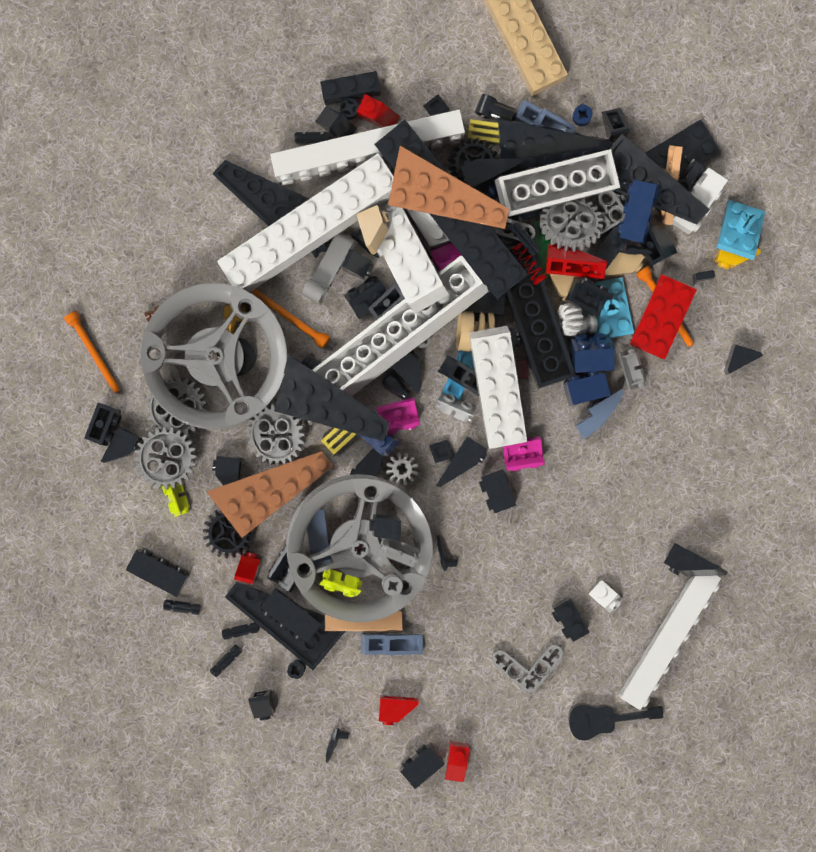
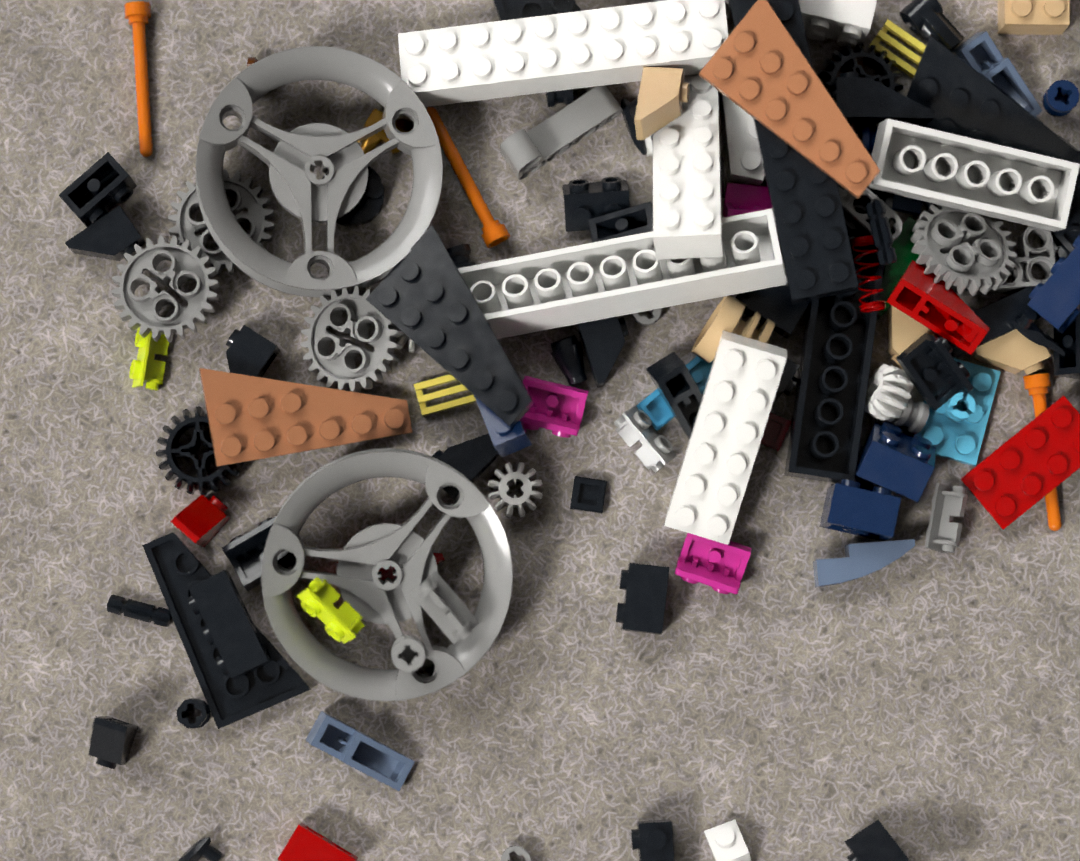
camera: 20 degrees right, 5 degrees down
black brick [126,547,190,597] -> none
black axle [163,599,201,615] -> none
black axle [210,645,242,677] -> none
sand blue slope [307,508,332,567] -> none
light nougat tile [325,611,402,632] -> none
black slope [342,248,373,280] -> none
black slope [369,514,401,541] -> none
black slope [436,437,487,487] -> none
black bar [437,535,457,571] -> none

